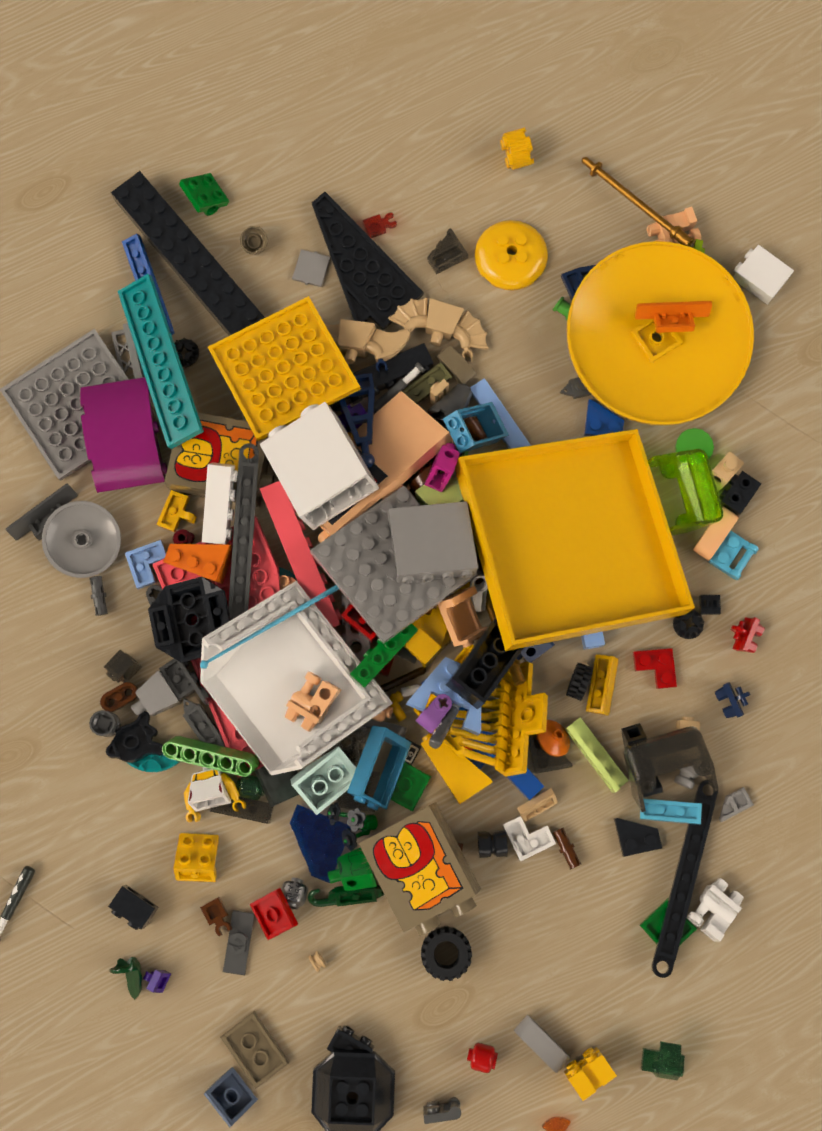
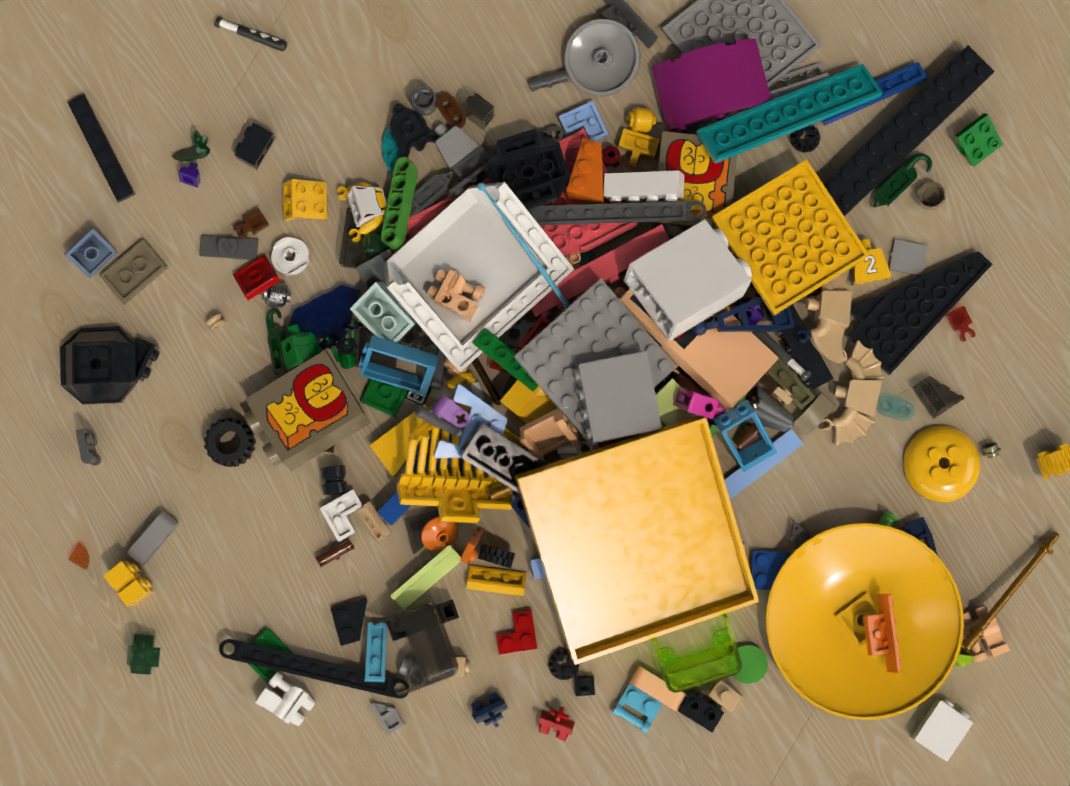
camera: 85 degrees right, 5 degrees up
red head [467,1042,498,1073] -> none
none -> black plate [67,94,136,203]
none -> white plate [271,237,310,276]
none -> orange wing [460,526,485,564]
none -> yellow head [627,107,656,133]
none -> yellow torso [852,239,891,286]
none -> dark green plate [873,153,932,208]
none -> clear light blue plate [876,396,915,421]
none -> olive plate [982,442,1001,458]

